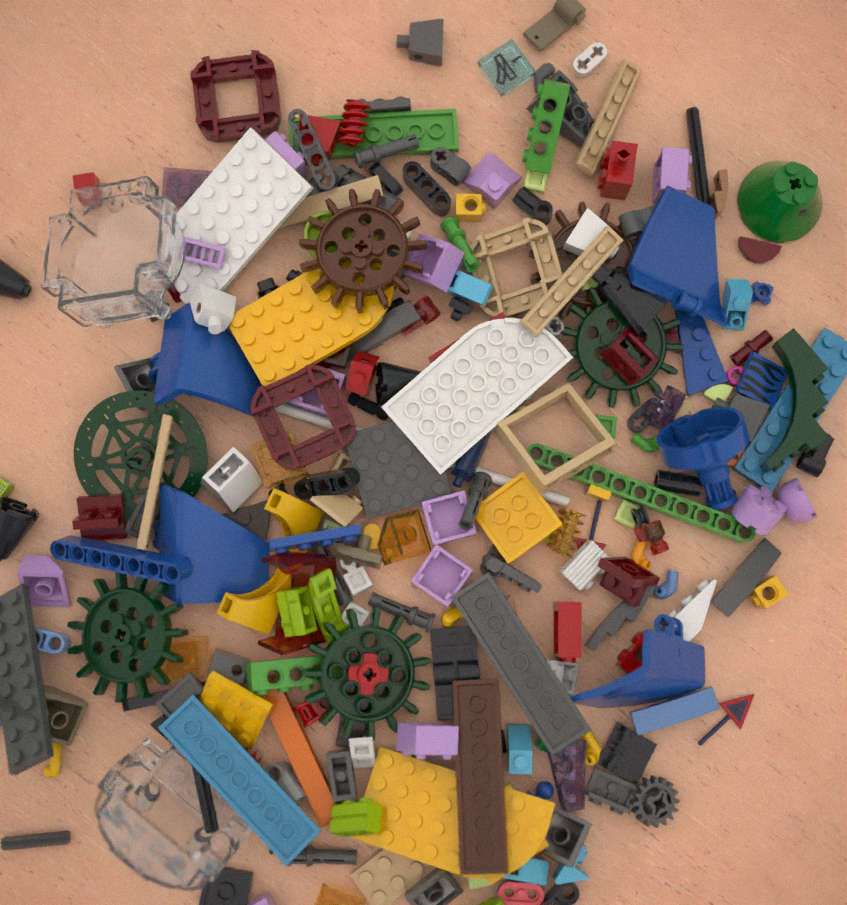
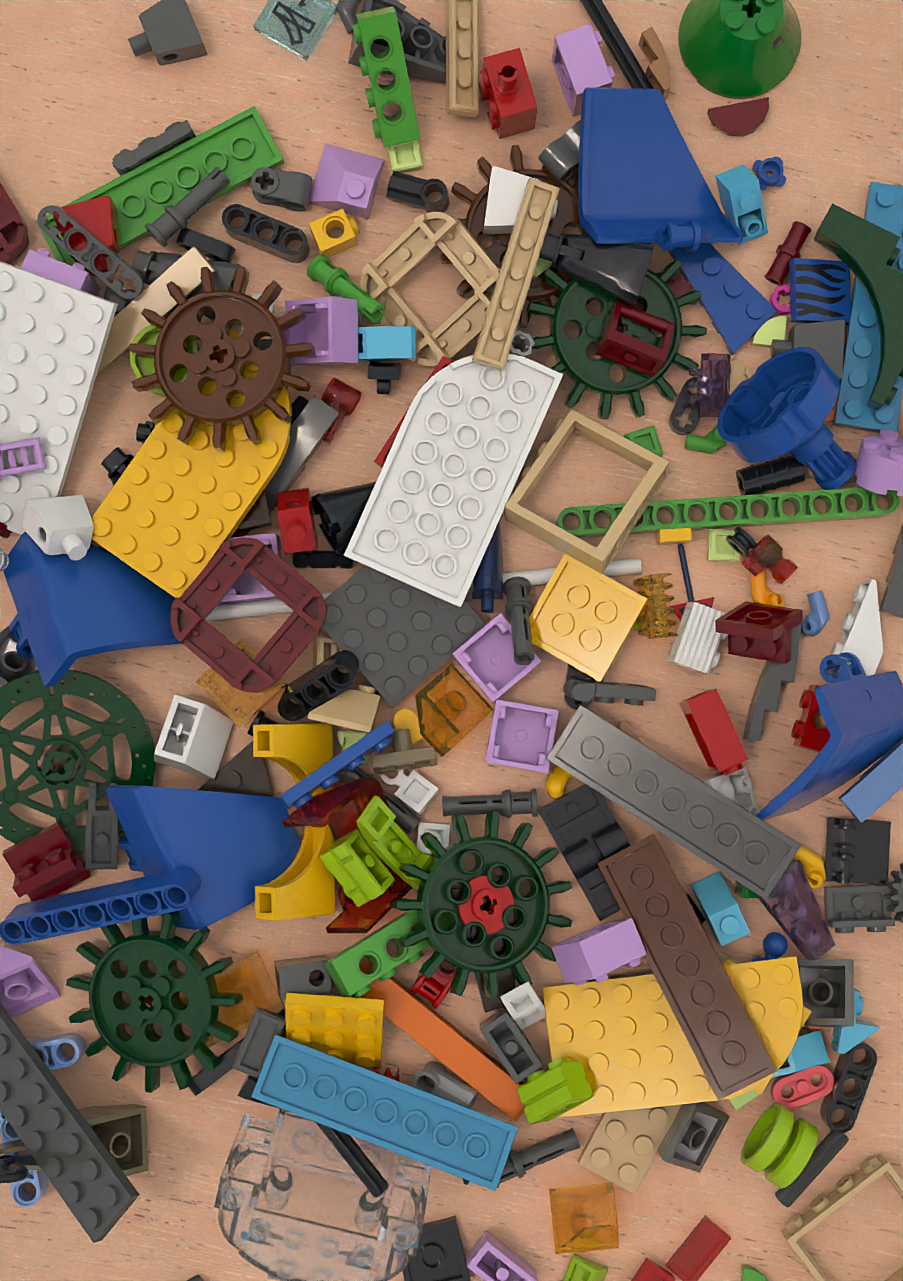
camera: 20 degrees left, 5 degrees up
yellow arm [43,744,62,778] -> none
tan tile [136,414,174,550] -> none
red piece [337,99,371,148] -> none

